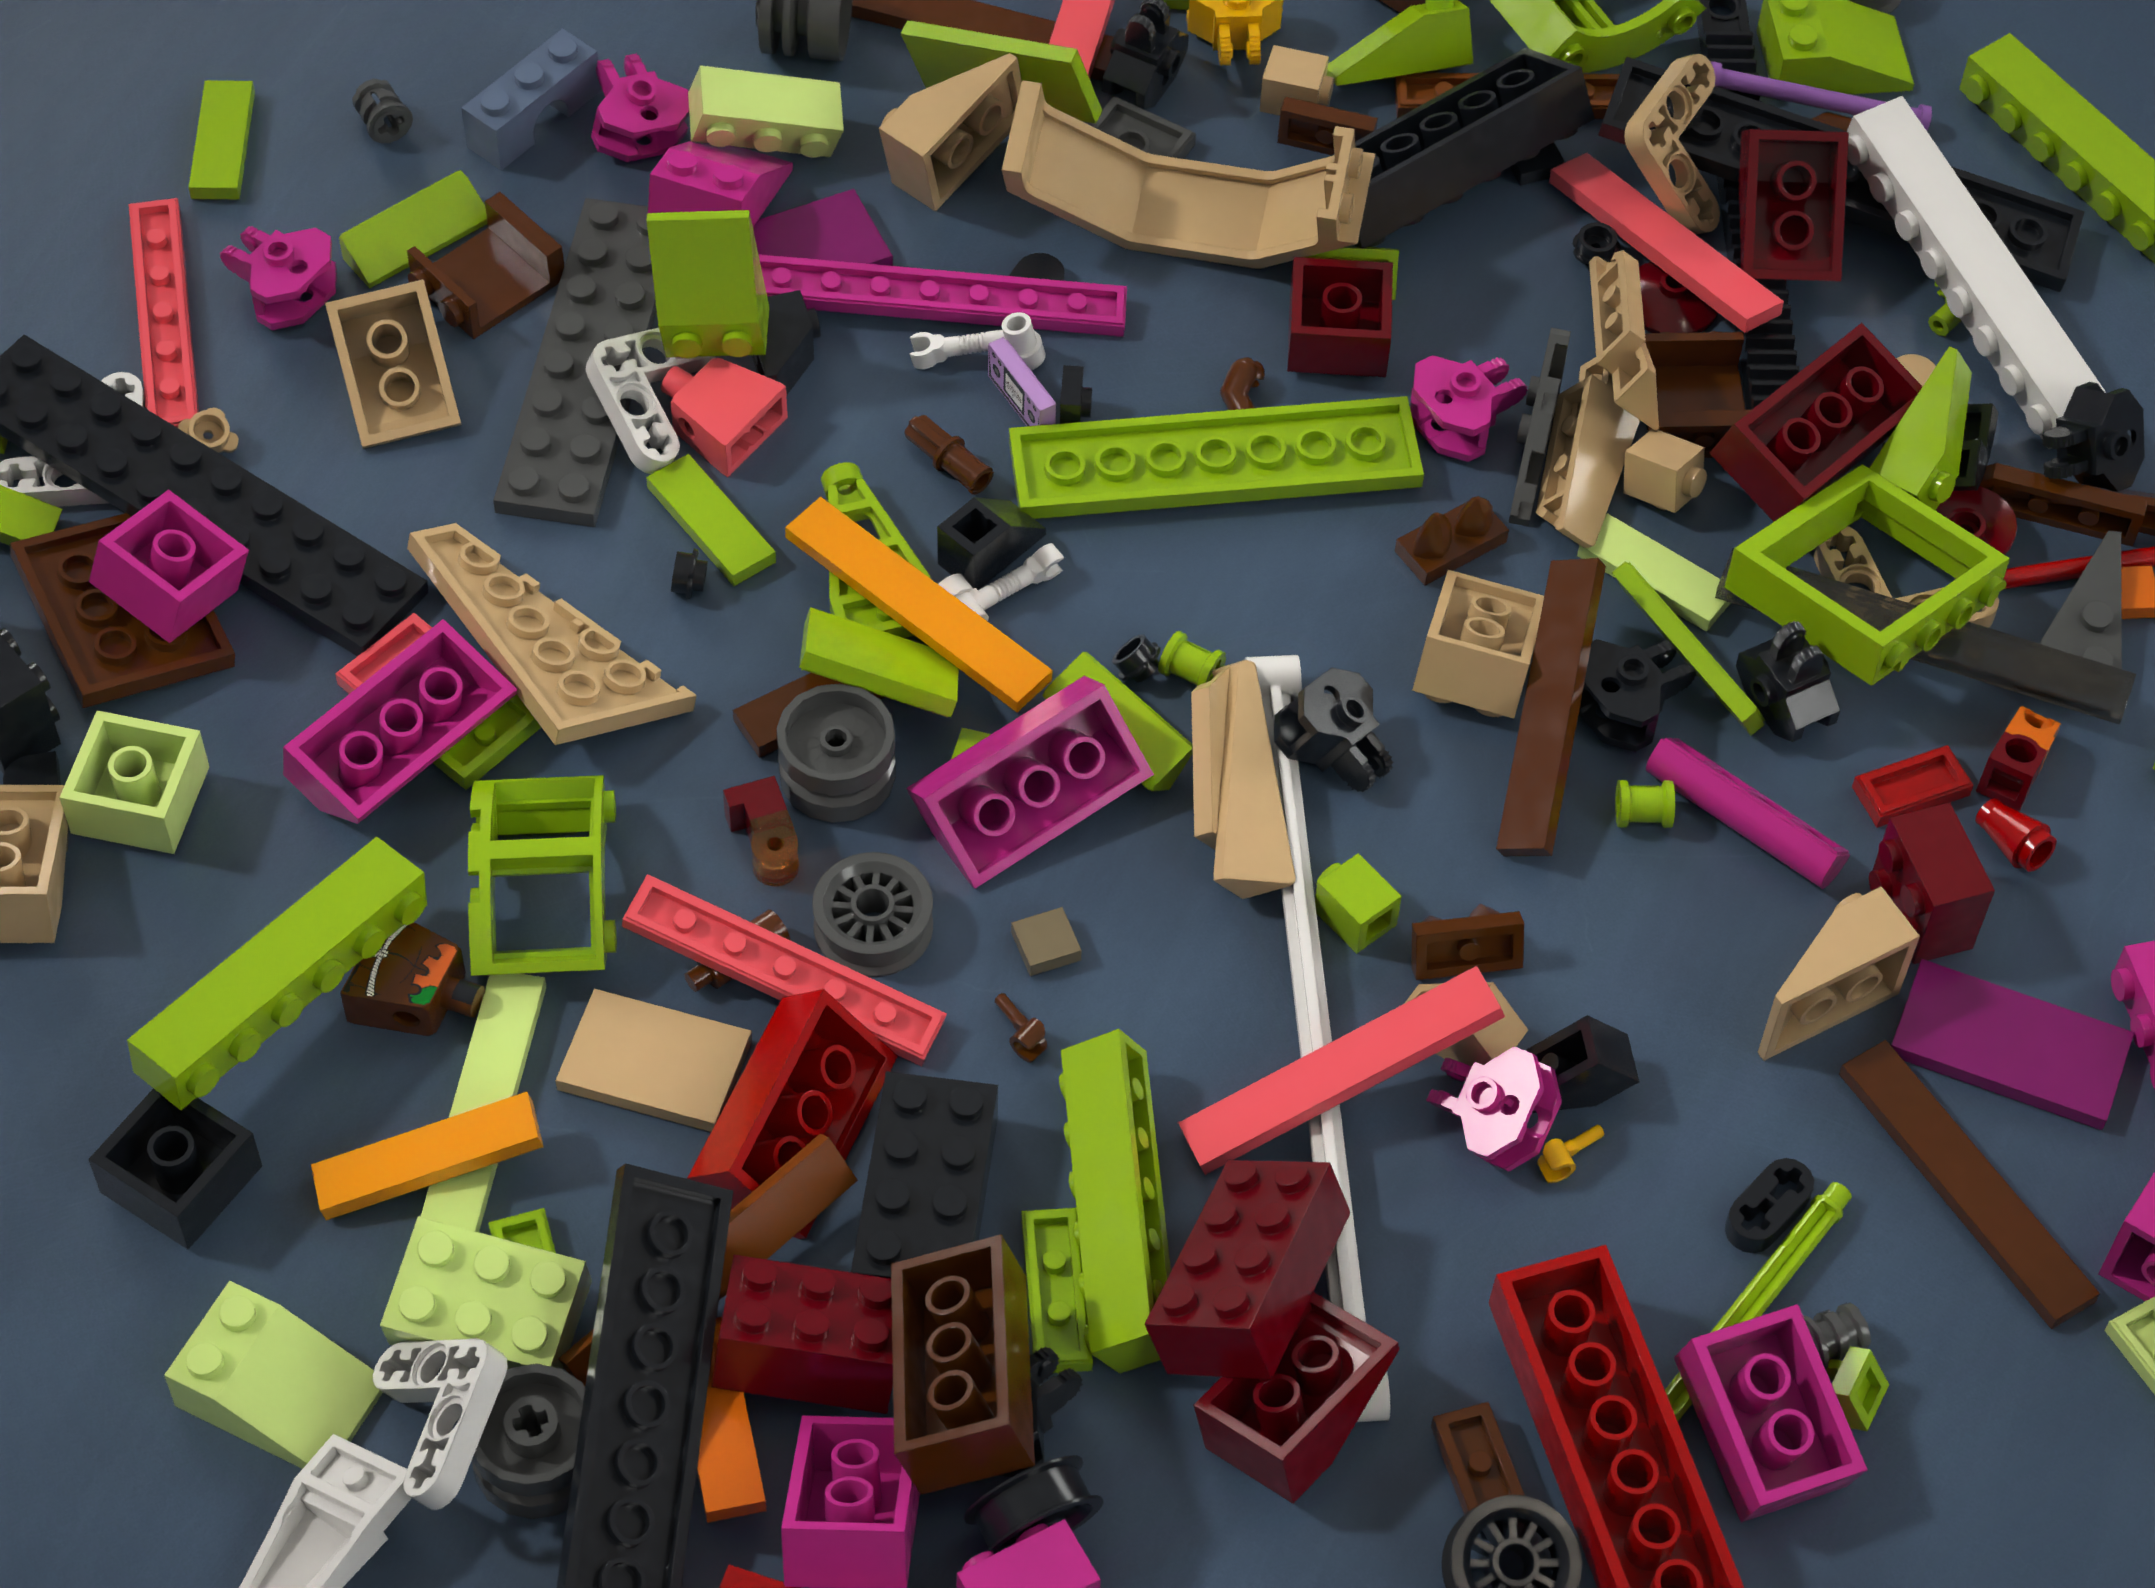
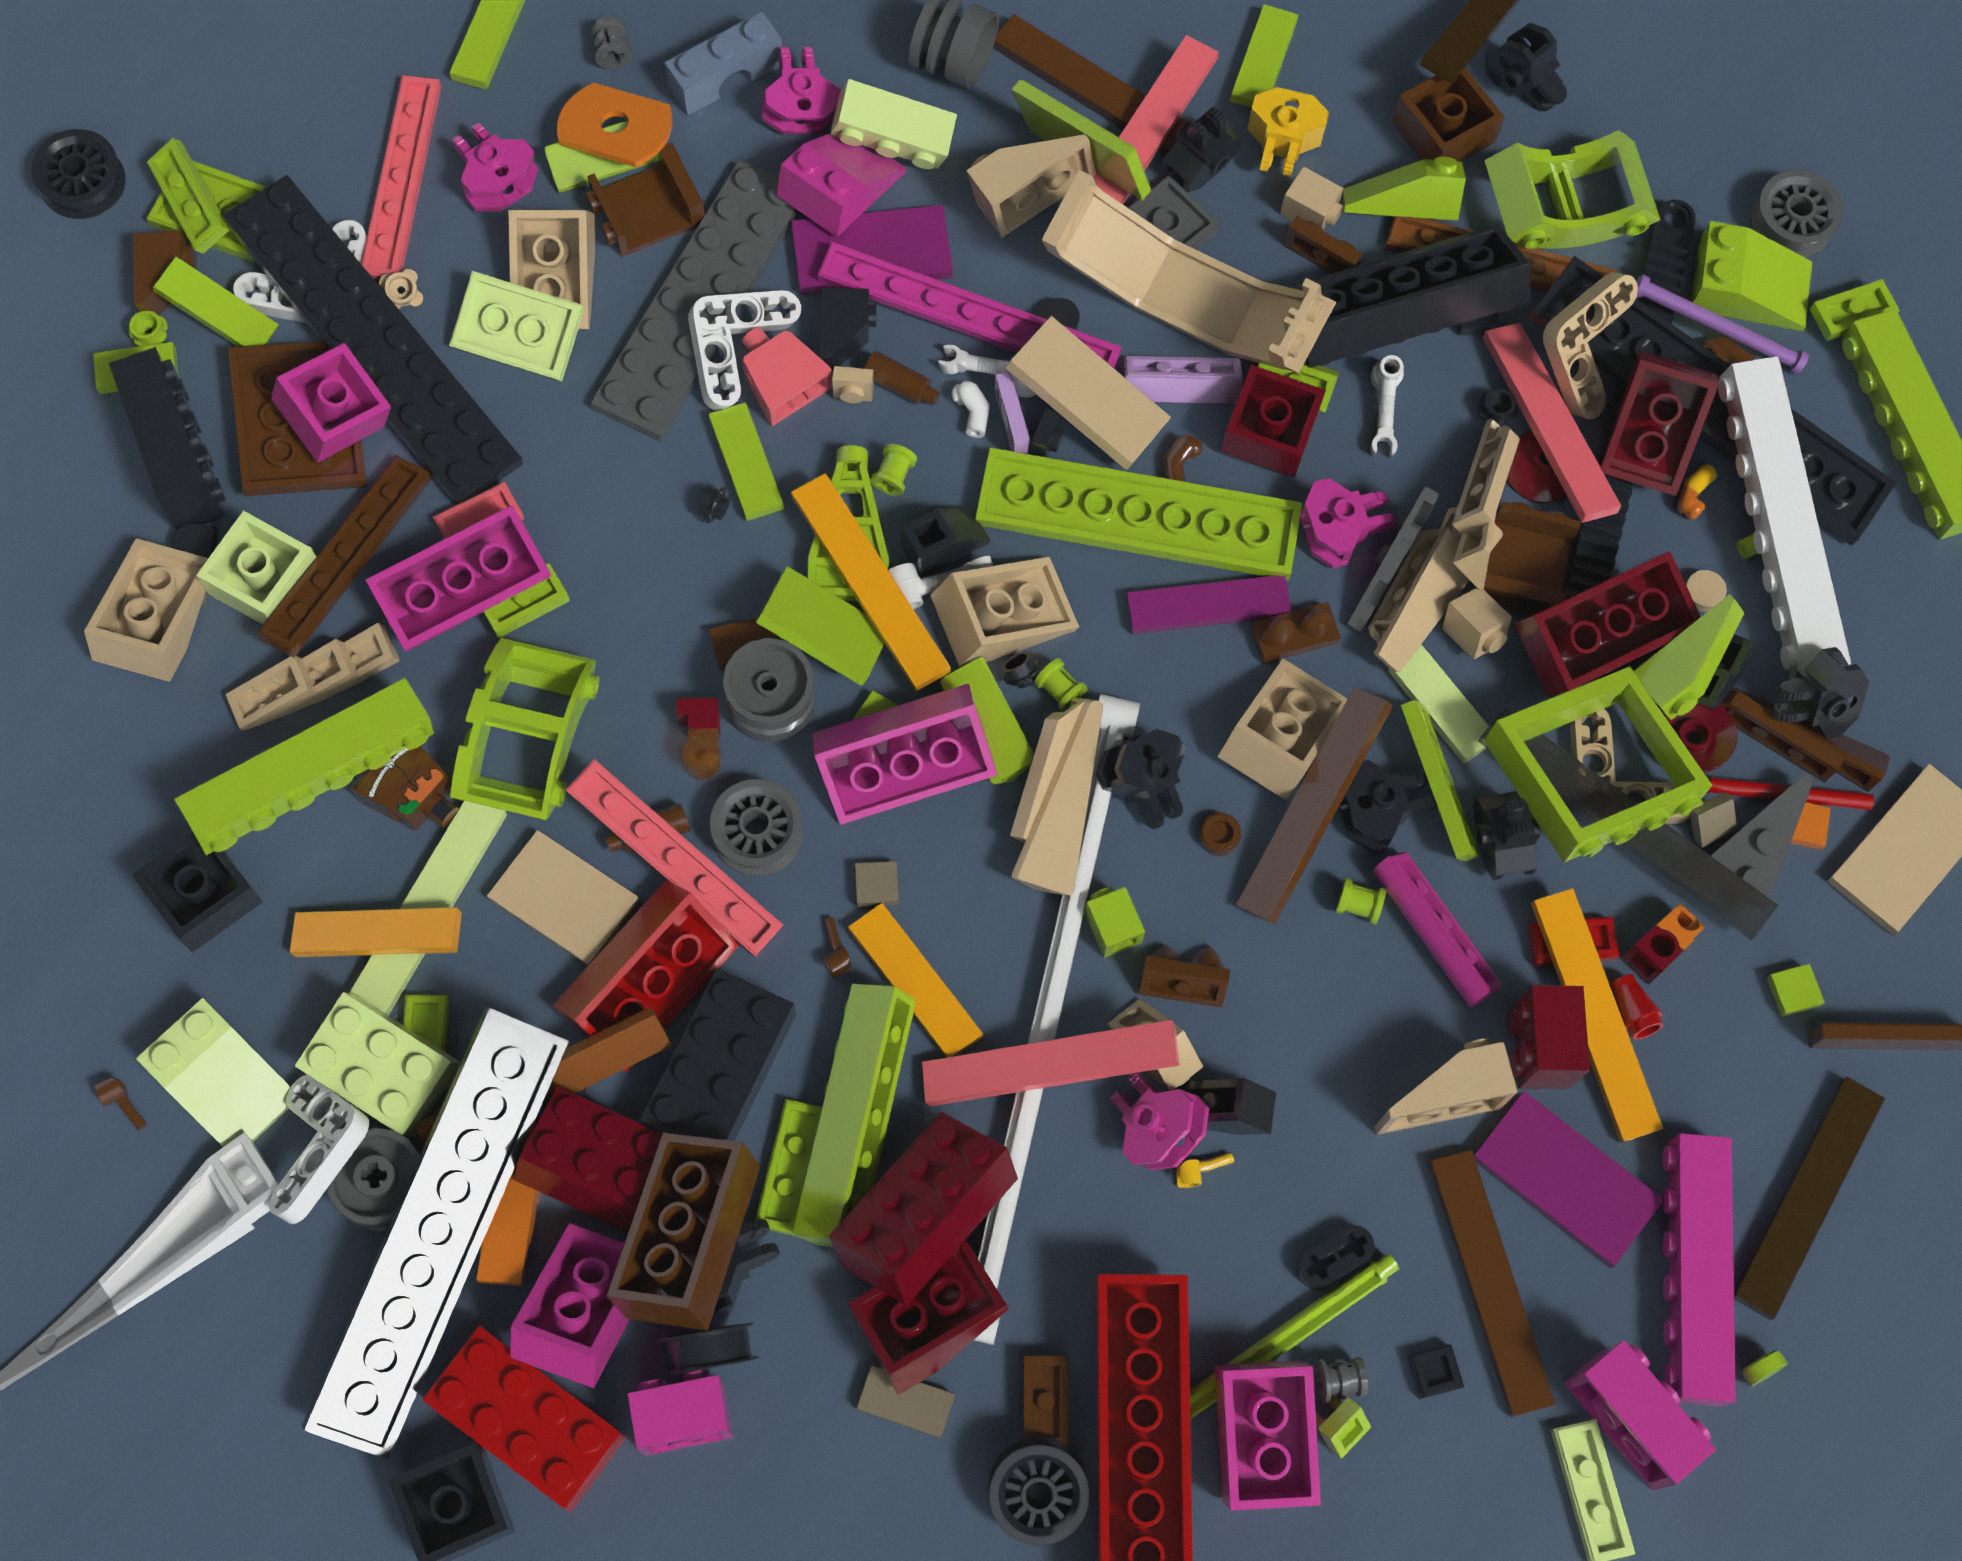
camera: 15 degrees right, 15 degrees up
tan wing [407,523,697,745] -> none
lime slope [646,210,769,359] -> none
reddish brown axle [904,415,994,495] -> none
none -> reddish brown hand [94,1078,147,1130]
none -> tan slope [225,623,400,731]
none -> reddish brown tile [257,455,431,658]
none -> yellowish green tile [449,271,585,382]
none -> orange piece [557,83,673,167]
none -> tan plate [832,366,874,404]
none -> light orange tile [848,903,983,1058]
none -> dark tan tile [857,1366,955,1439]
none -> reddish brown cylinder [864,351,941,406]
none -> lime bush [870,443,917,496]
none -> tan slope [930,557,1079,667]
none -> white arm [951,381,990,438]
none -> tan tile [1006,316,1171,470]
none -> lavender slope [1124,356,1243,404]
none -> magenta tile [1126,575,1292,634]
none -> reddish brown tile [1199,813,1241,856]
none -> white brick [1370,355,1404,458]
none -> black tile [1407,1344,1464,1400]
none -> light orange tile [1531,888,1664,1143]
none -> arm [1676,464,1717,520]
none -> dark tan tile [1690,792,1737,848]
none -> lime plate [1809,279,1900,342]

